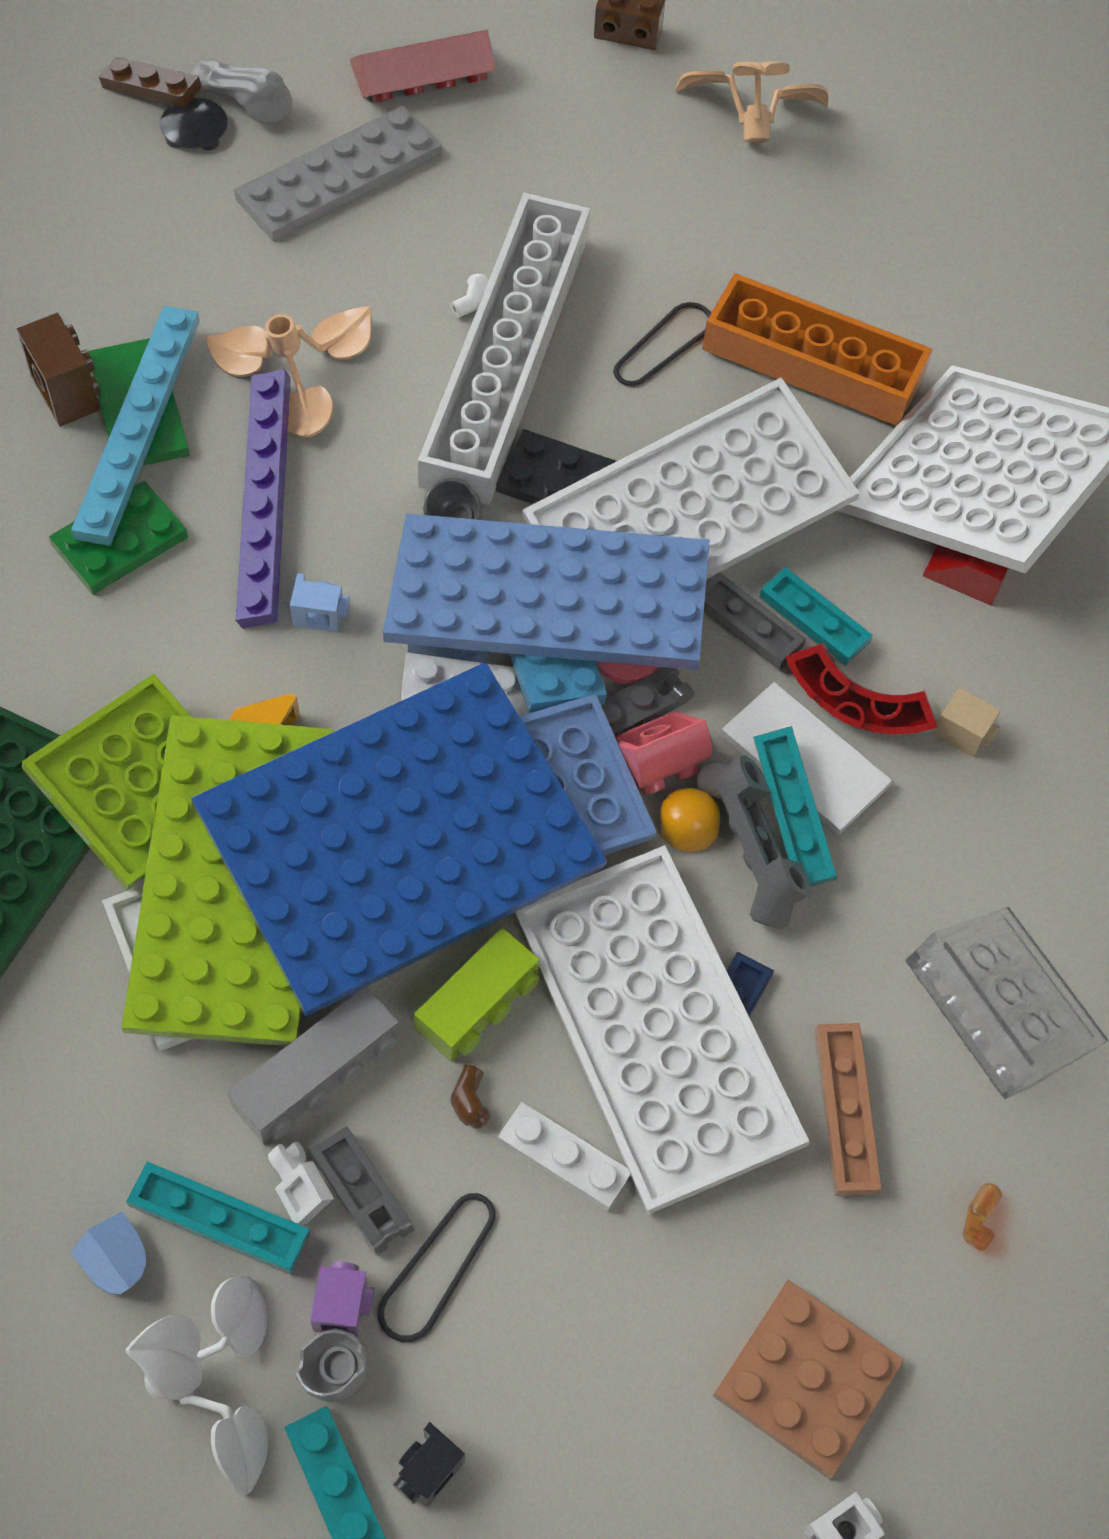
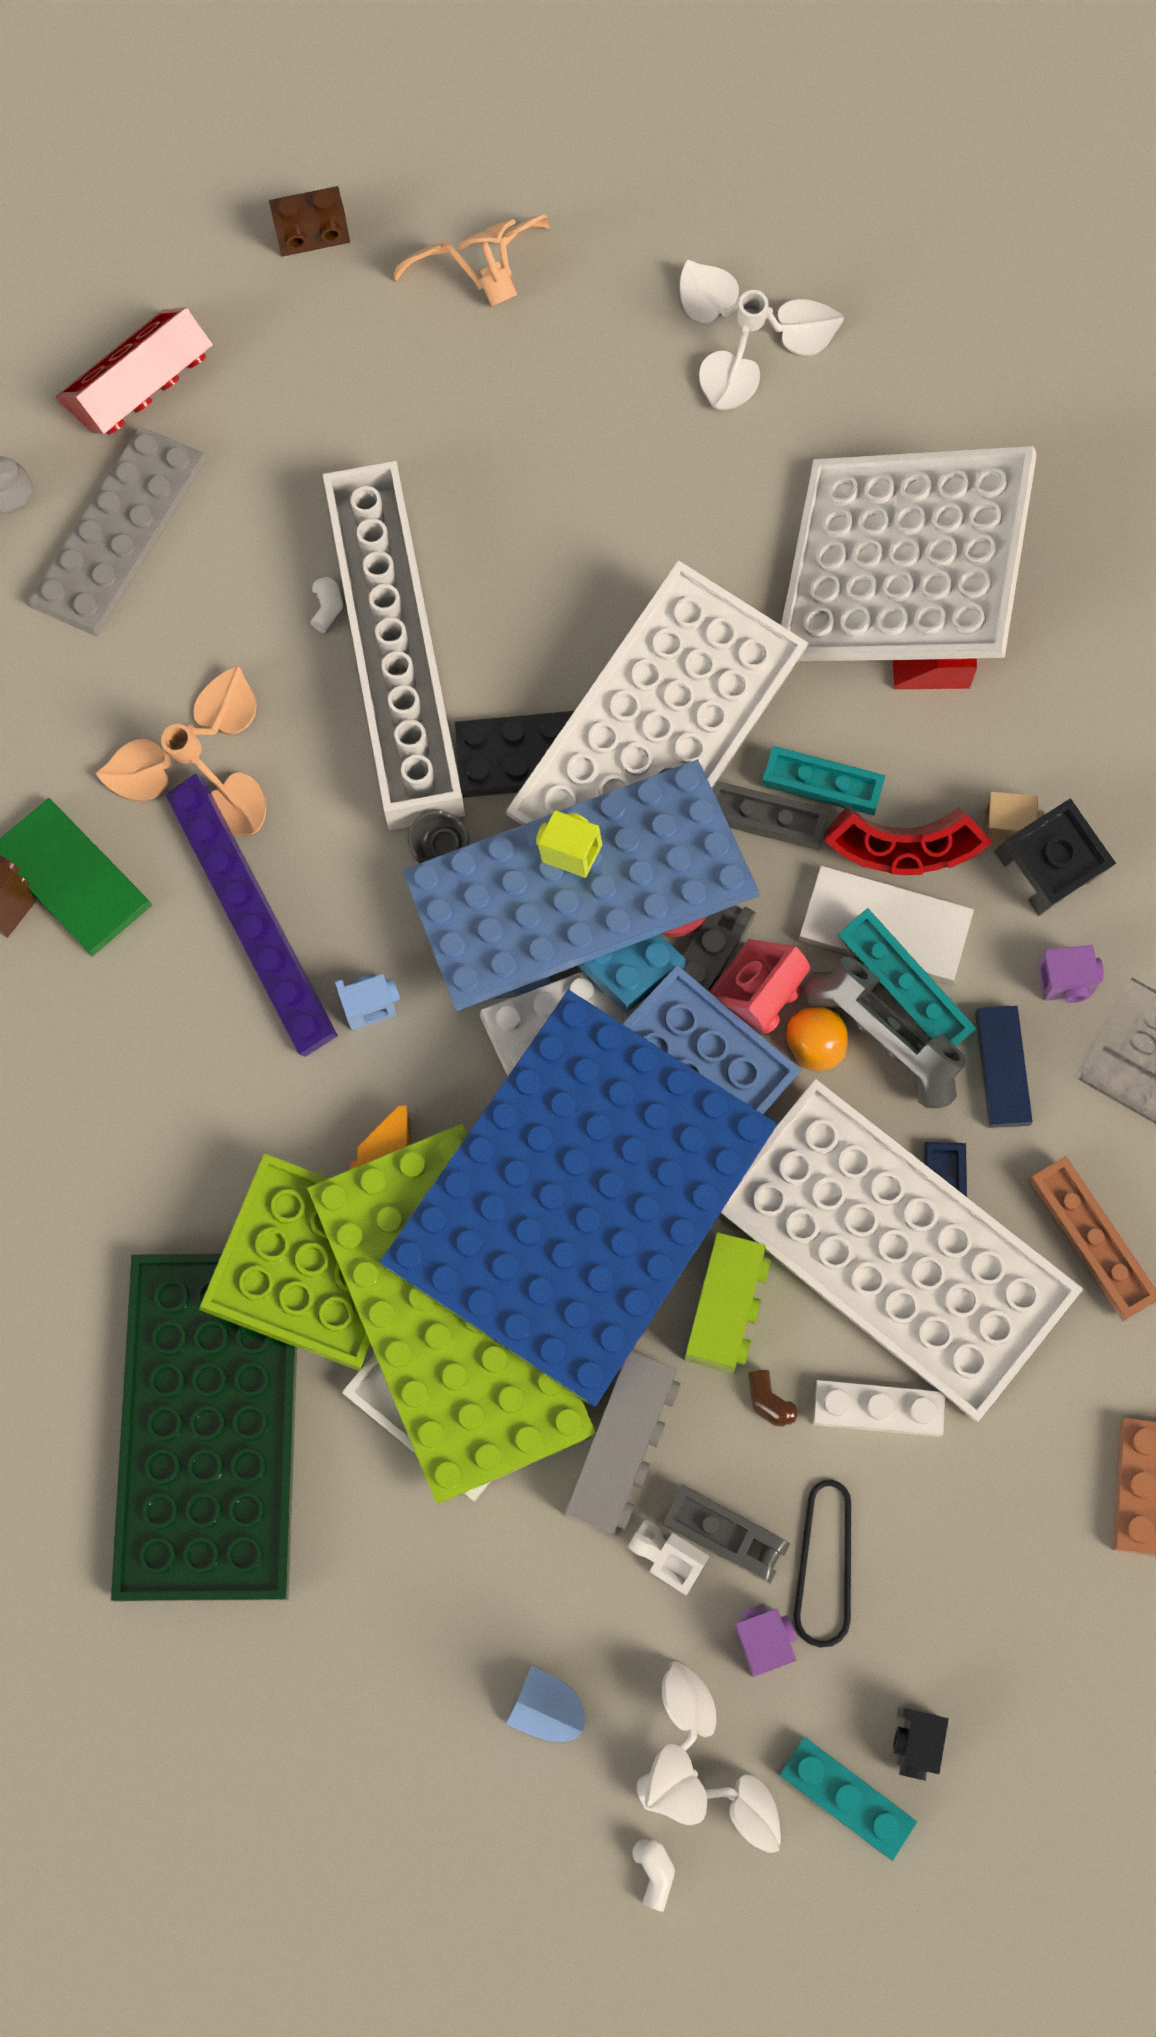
camera: 20 degrees left, 10 degrees up
green plate [49,480,188,595] -> none
medium azure plate [71,306,200,546] -> none
teal plate [126,1161,310,1275] -> none
light grey hair [295,1328,368,1403] -> none
black piece [613,302,711,386] -> none
orange brick [702,273,933,426] -> none
none -> neon yellow brick [536,810,602,878]
none -> white arm [632,1838,675,1912]
none -> white plant [680,260,844,410]
none -> dark blue tile [975,1005,1033,1128]
none -> black panel [994,798,1116,916]
none -> medium lavender brick [1037,945,1104,1003]

